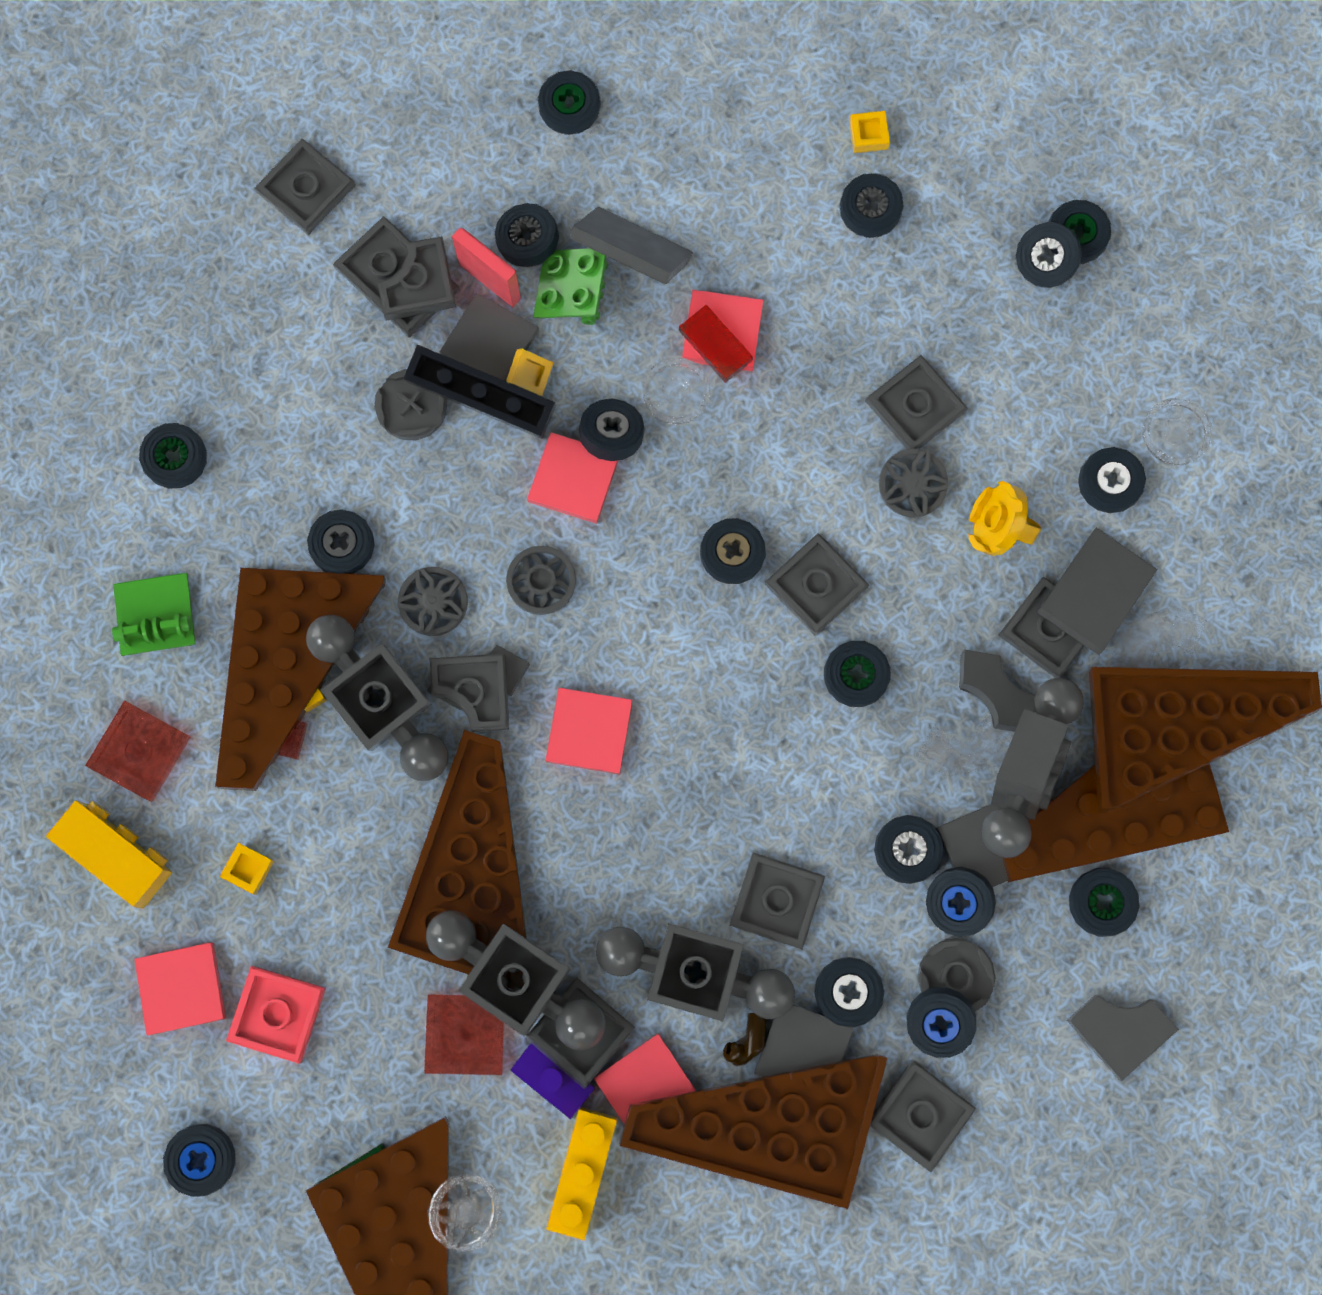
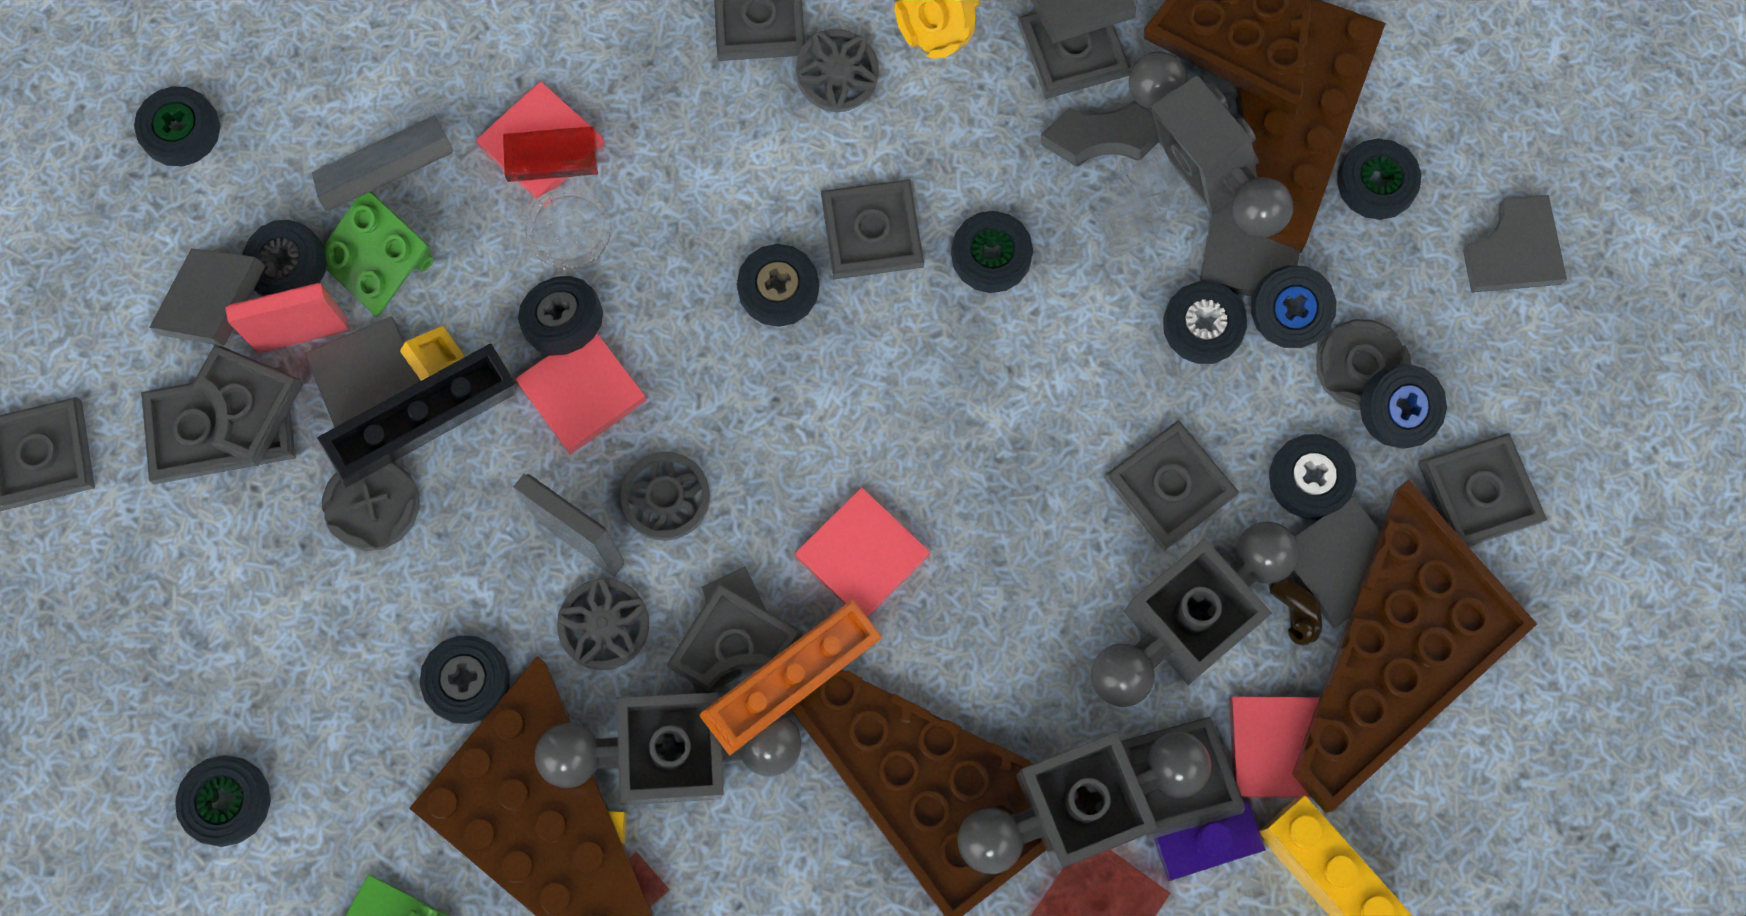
camera: 55 degrees left, 5 degrees down
none -> dark grey tile [149,248,265,347]
none -> dark grey tile [513,473,624,577]
none -> orange tile [699,599,883,756]

